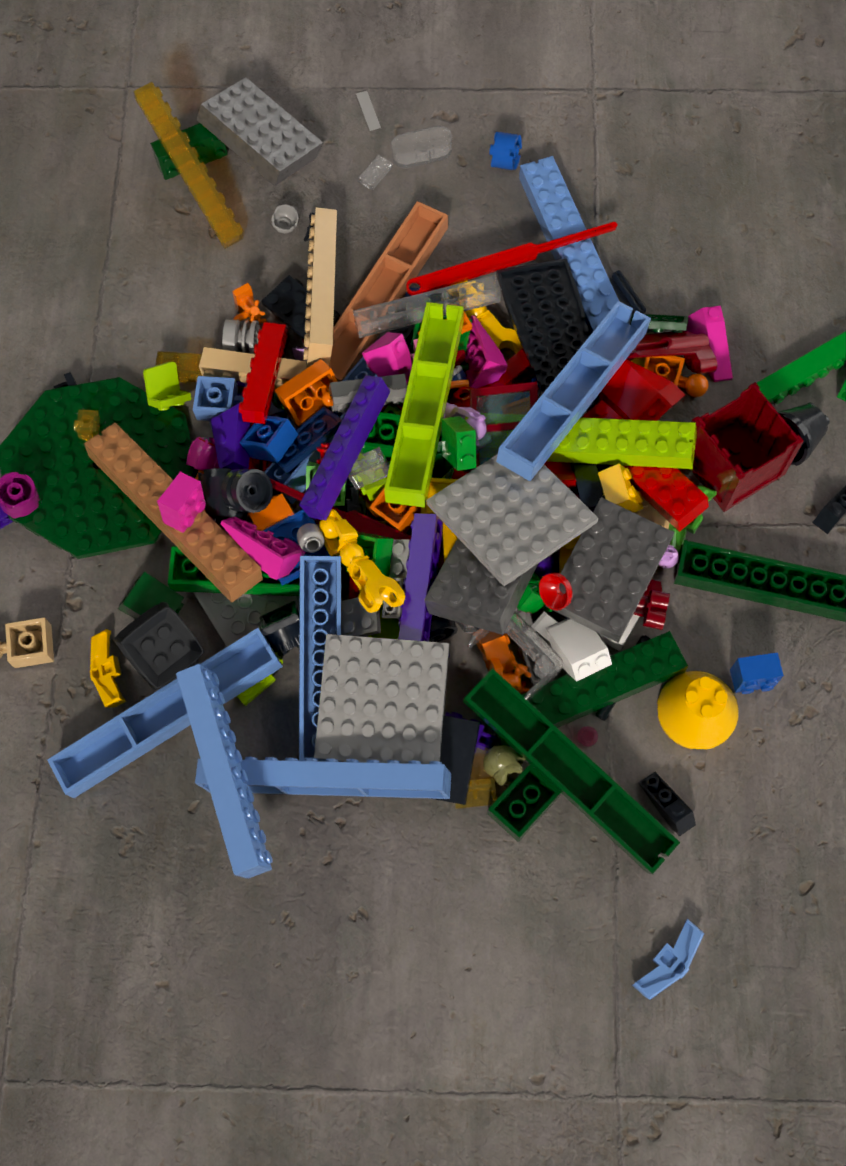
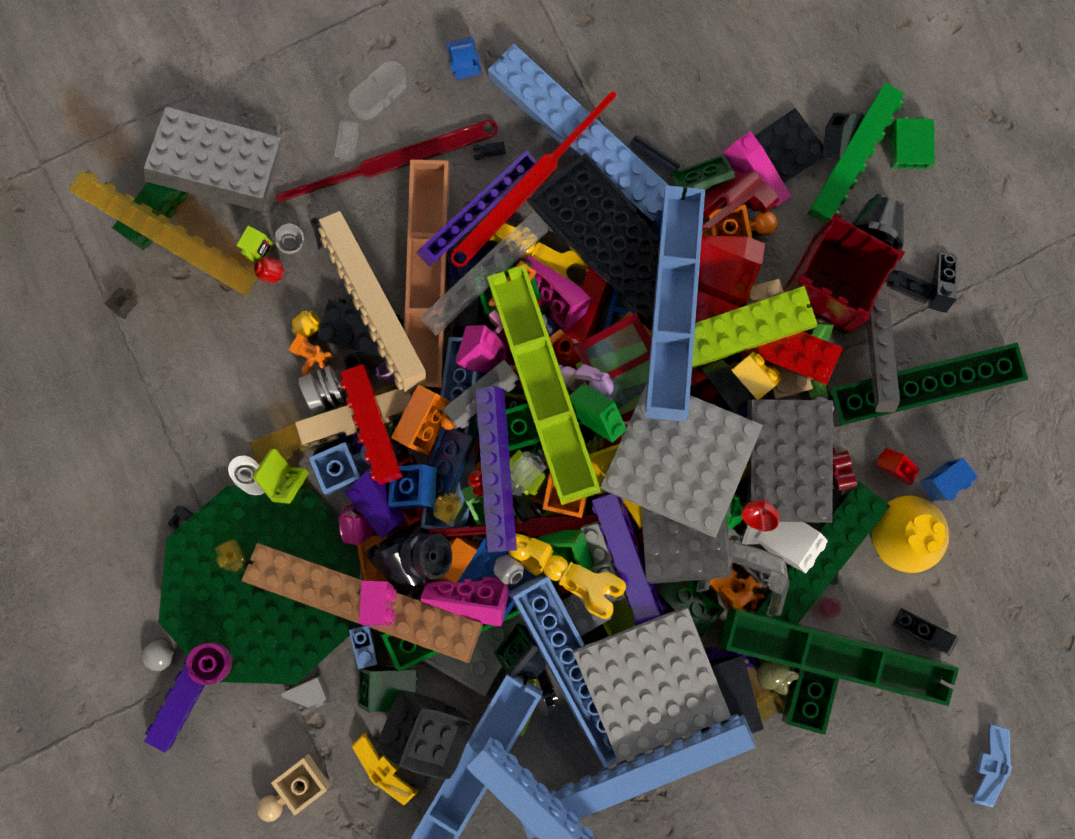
camera: 30 degrees left, 15 degrees up
light grey sticker [356,91,381,131] -> none
none -> clear smoke brick [104,287,139,319]
none -> white piece [228,456,265,495]
none -> lime brick [237,226,274,263]
none -> red head [254,257,284,283]
none -> dark red piece [275,120,498,202]
none -> light grey slope [281,675,330,708]
none -> yellow head [292,311,321,339]
none -> medium blue slope [349,626,381,669]
none -> dark purple brick [416,150,537,267]
none -> clear yellow brick [433,492,463,525]
none -> black bar [472,141,506,160]
none -> black plate [541,686,558,710]
none -> dark green plate [658,580,725,637]
none -> black plate [755,108,823,184]
none -> black slope [822,112,864,159]
none -> dark grey brick [866,299,900,412]
none -> red slope [876,448,920,486]
none -> black hinge [885,270,934,304]

